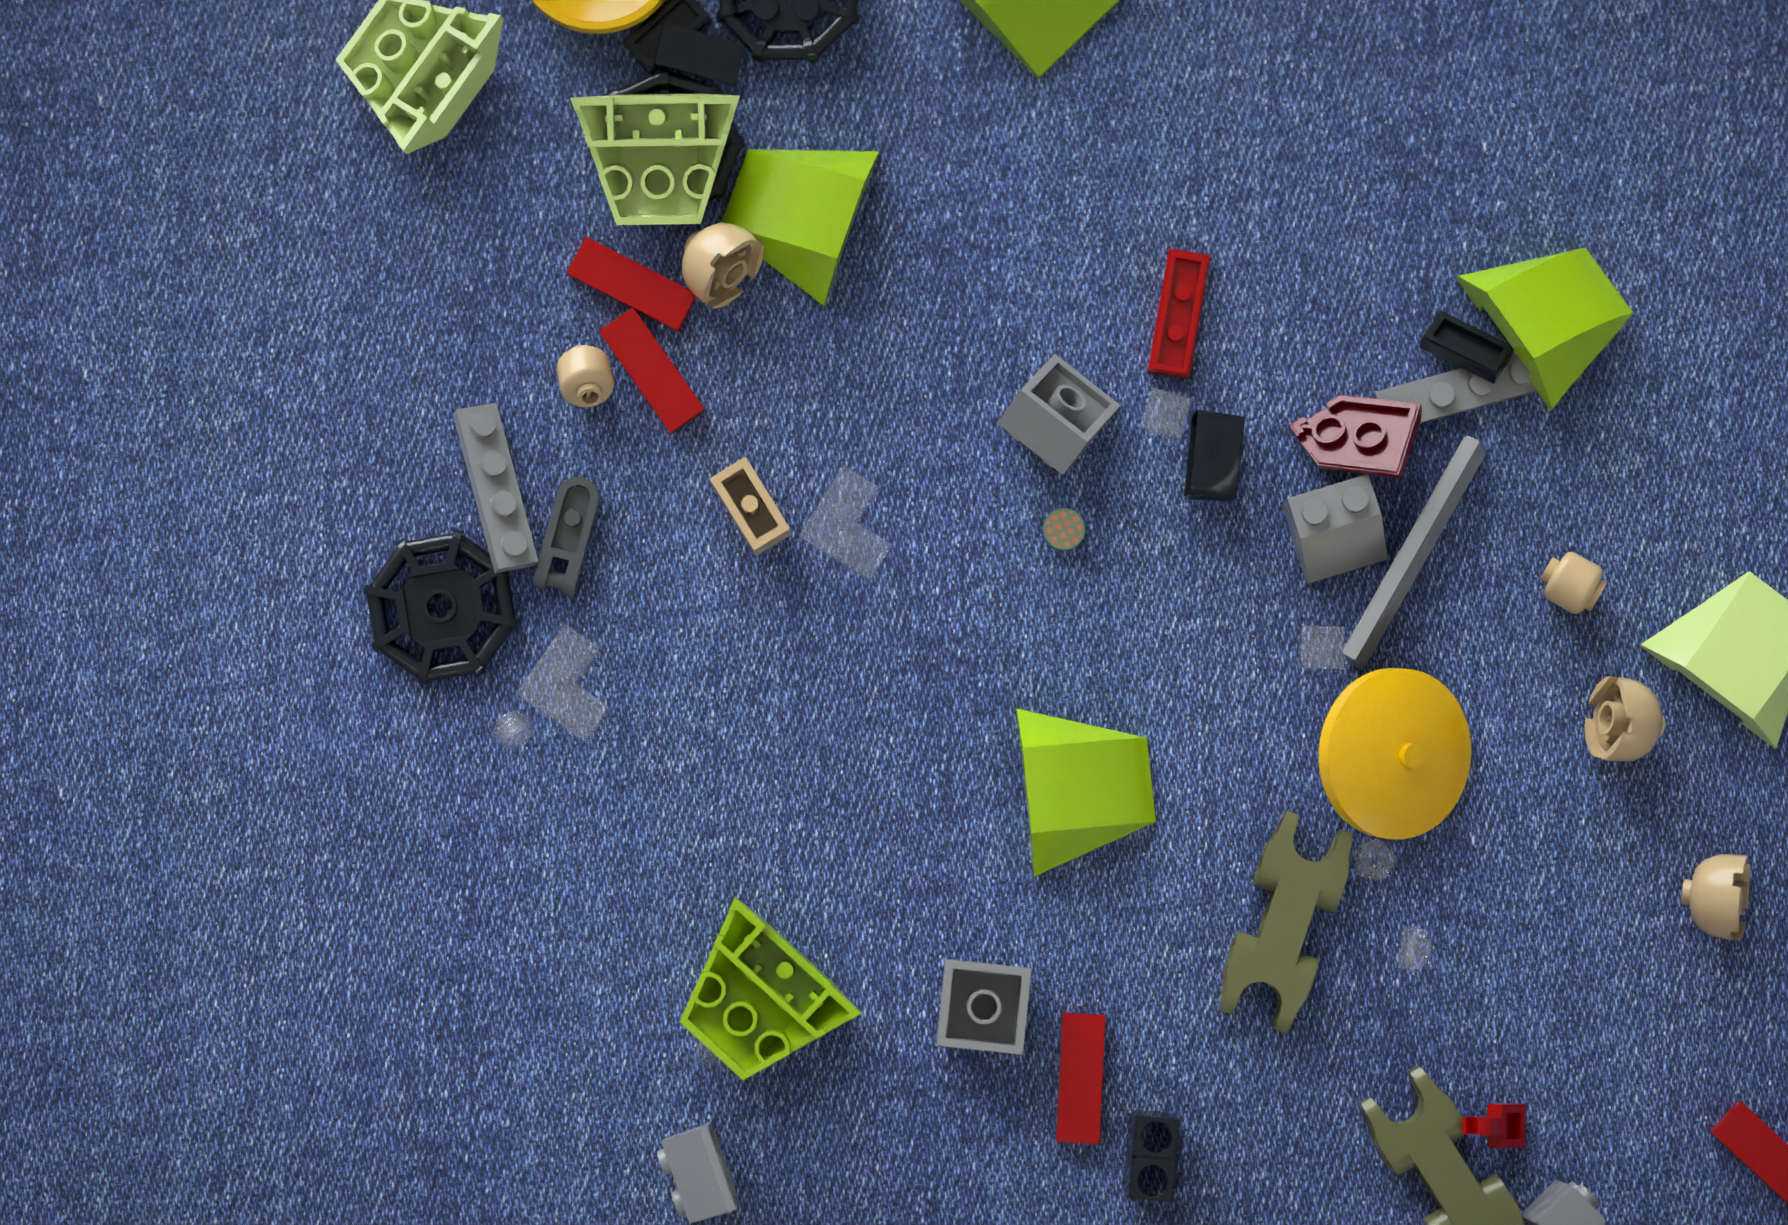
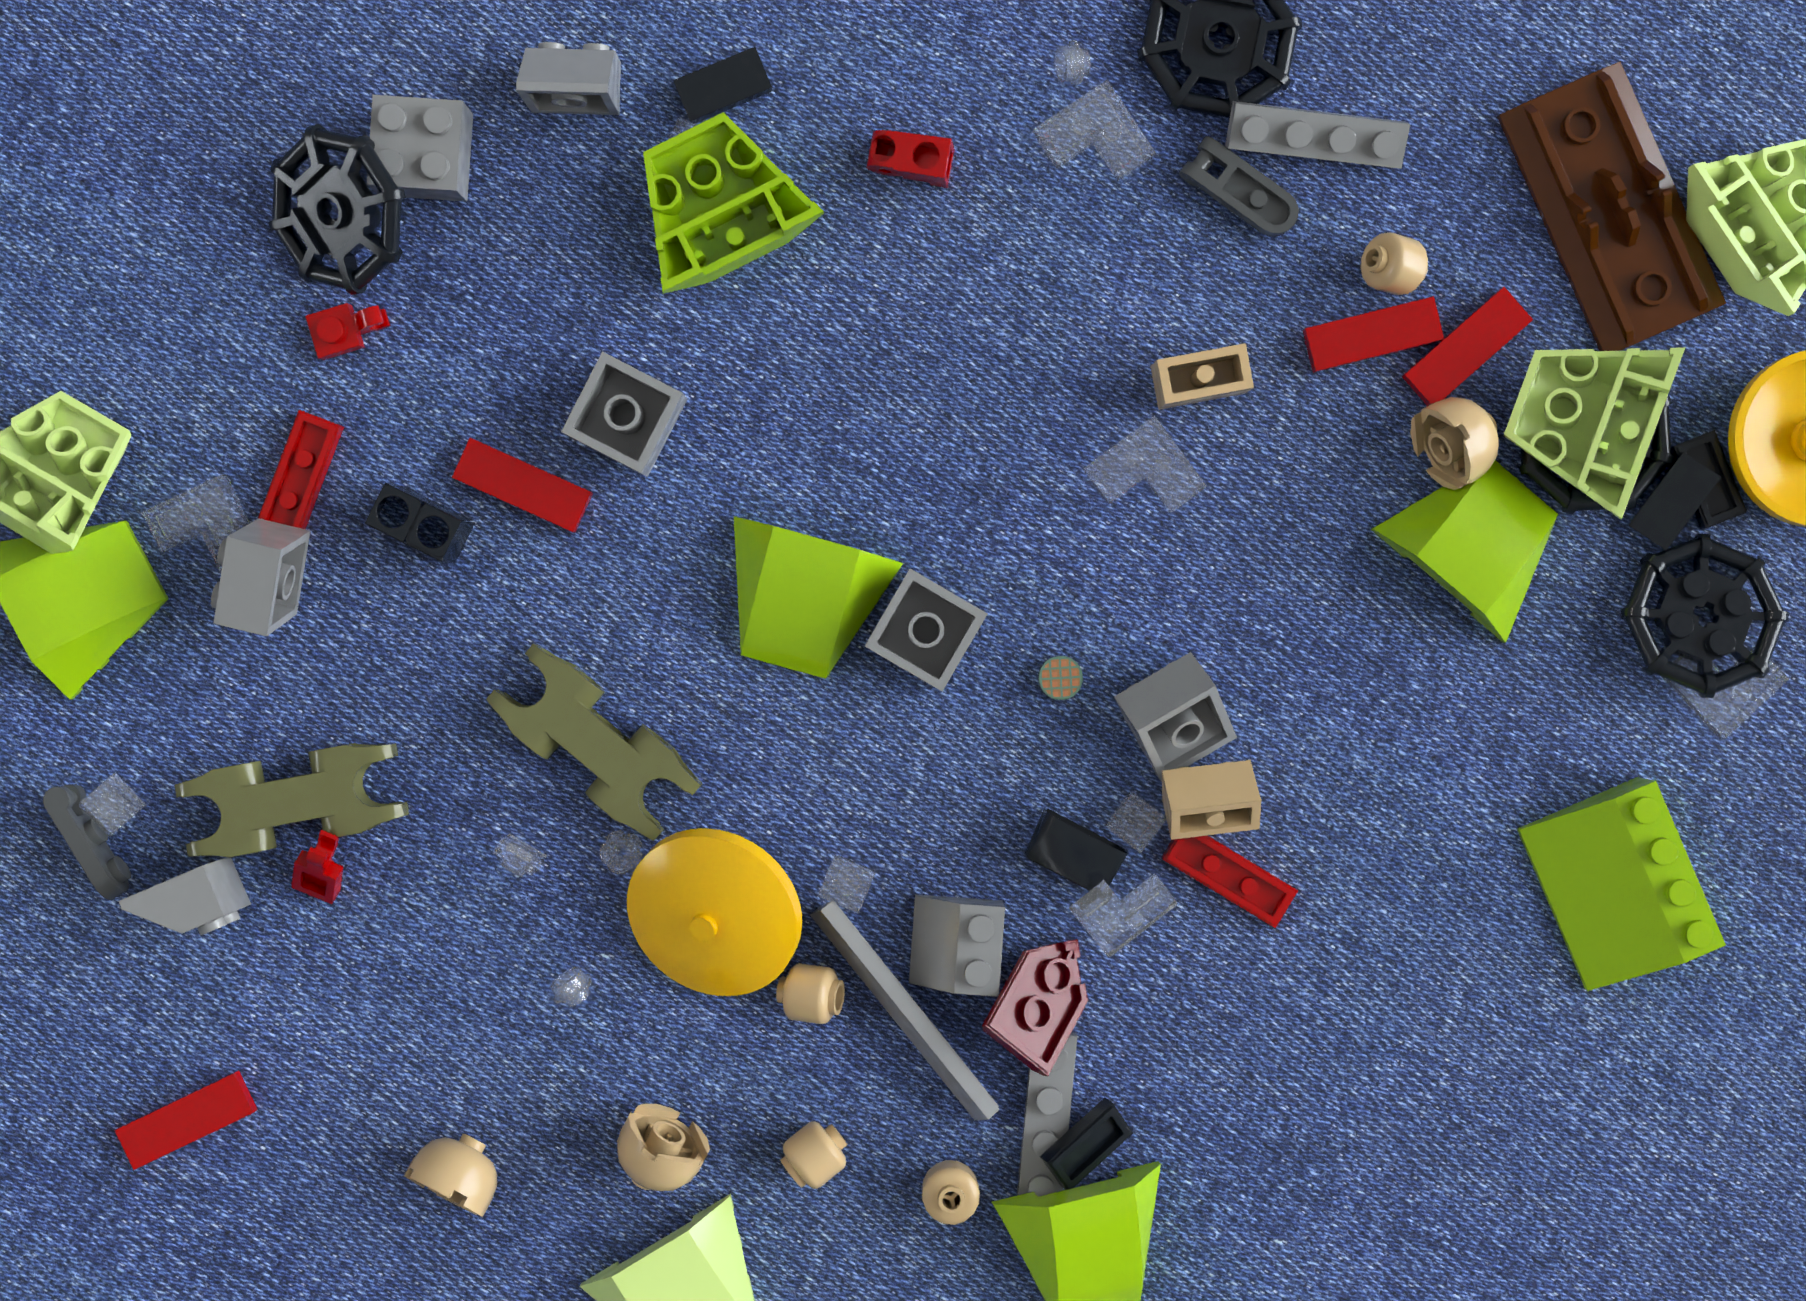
camera: 115 degrees right, 5 degrees up
none -> clear plate [550,966,592,1007]
none -> black tile [673,47,773,125]
none -> tan head [776,963,845,1024]
none -> light grey brick [865,569,988,692]
none -> red leg [866,130,955,188]
none -> tan head [922,1160,980,1225]
none -> clear tile [1069,873,1178,958]
none -> tan brick [1162,760,1261,840]
none -> reddish brown hinge [1497,61,1726,351]

